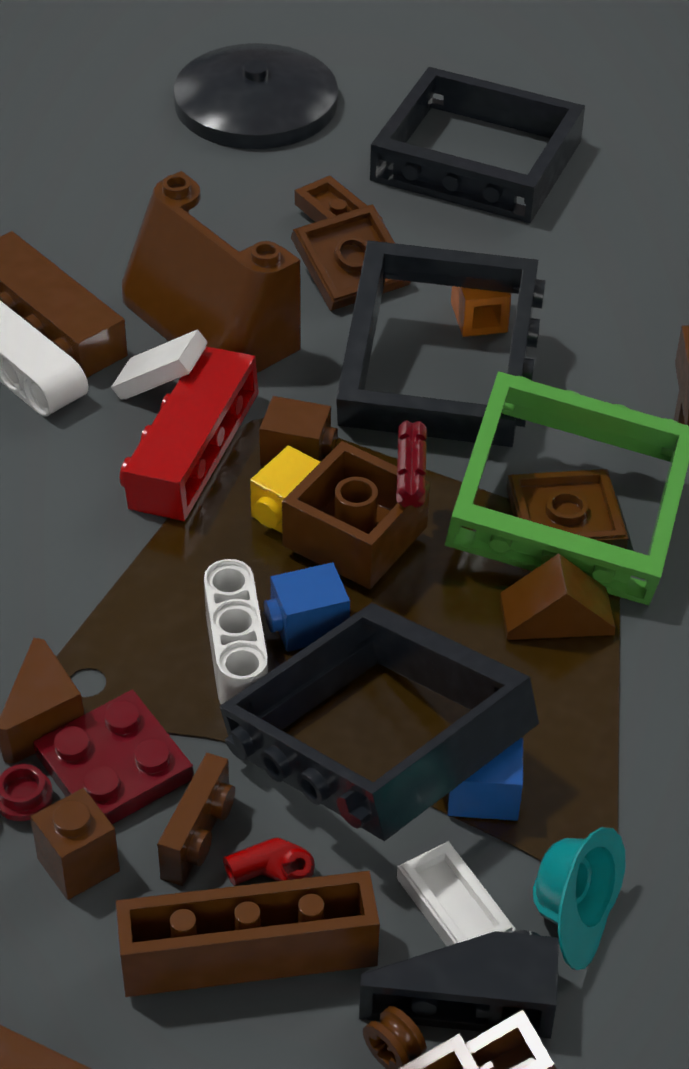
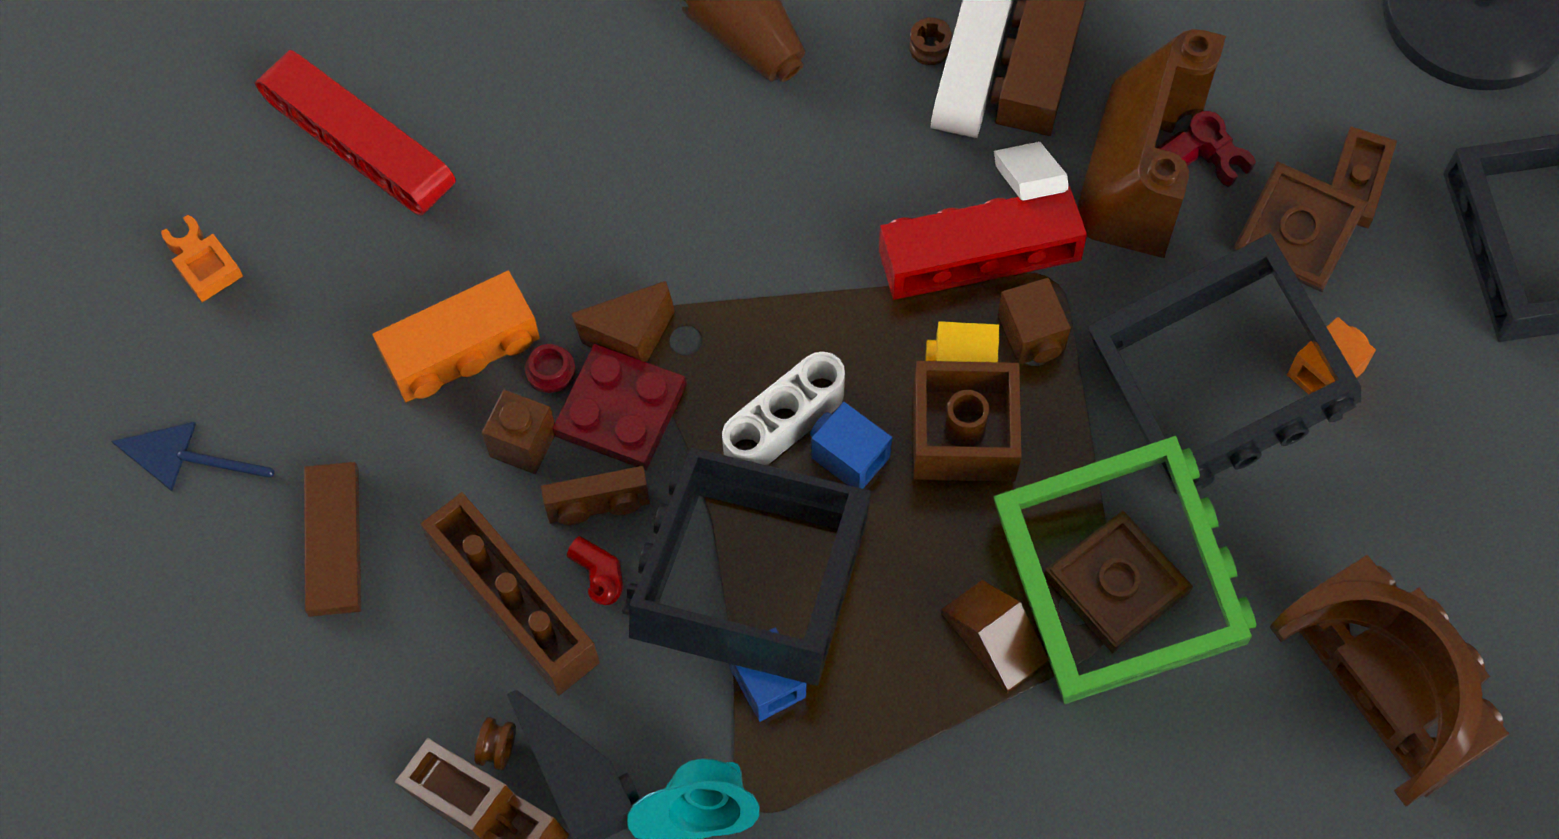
camera: 60 degrees right, 20 degrees up
dark red axle [396,420,427,508] -> none
white tile [397,841,516,946] -> none

